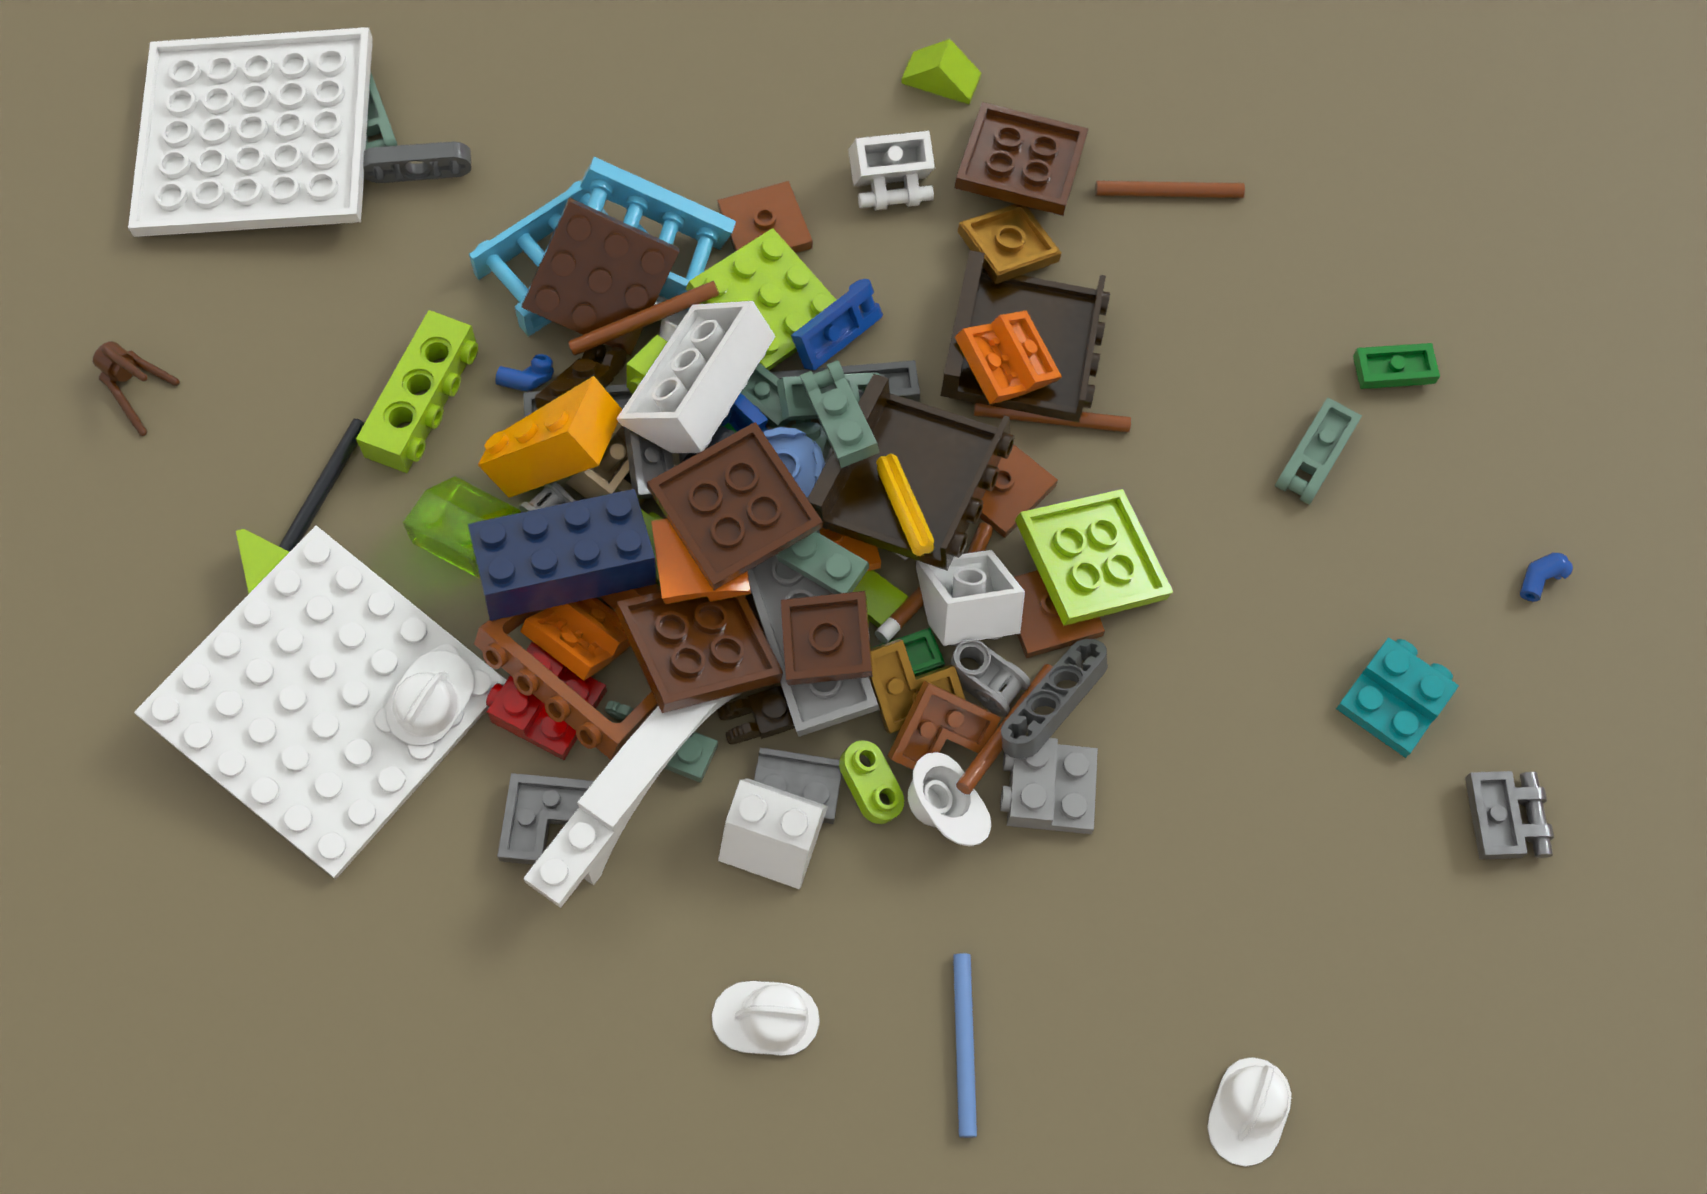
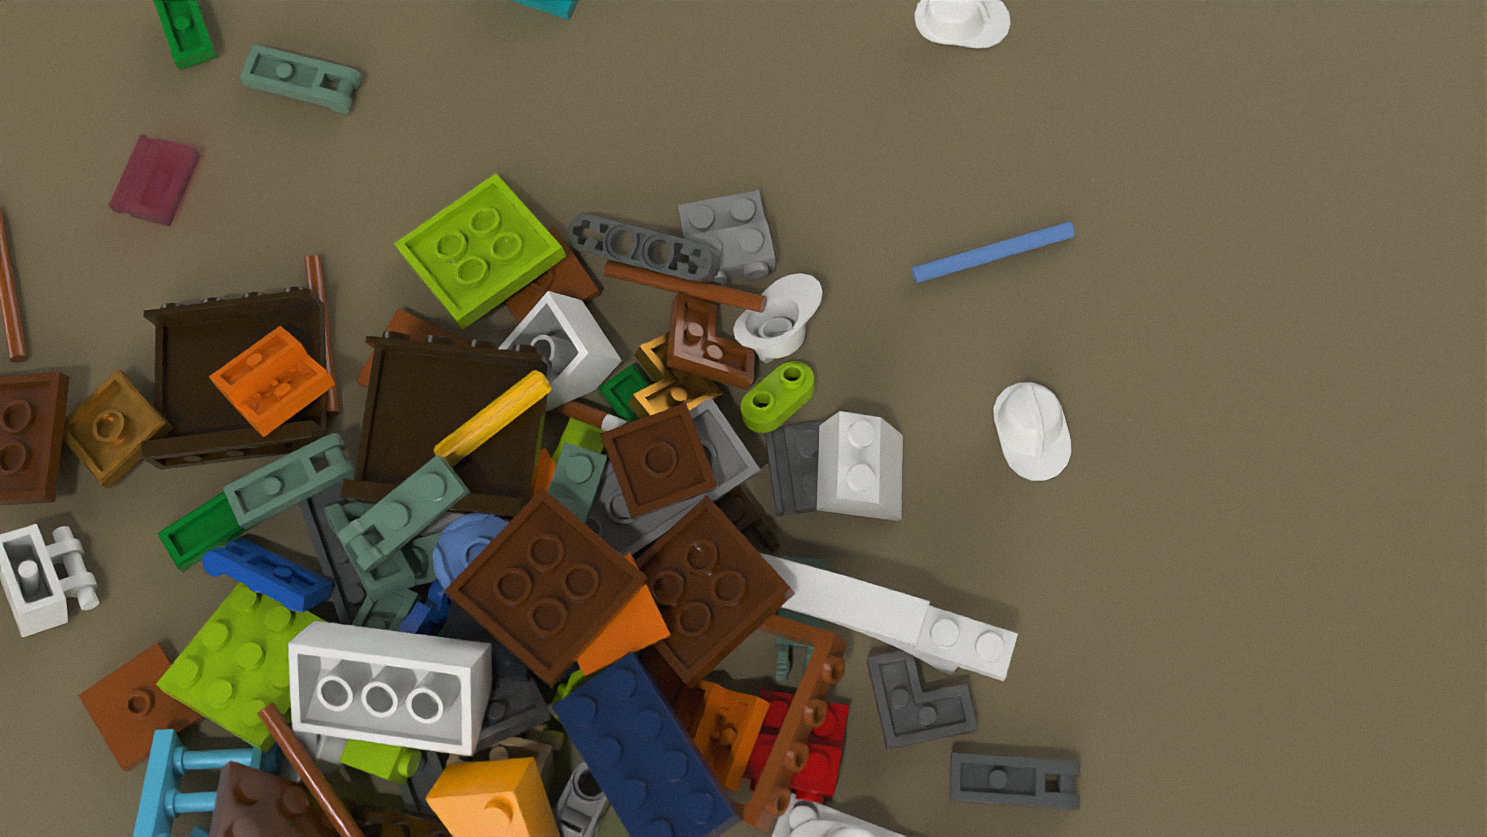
camera: 100 degrees left, 5 degrees up
light grey piece [949,639,1030,717] -> none
none -> clear pink plate [109,134,201,227]
none -> green tile [157,491,259,572]
none -> sand green plate [222,433,355,530]
none -> dark grey plate [949,753,1080,811]

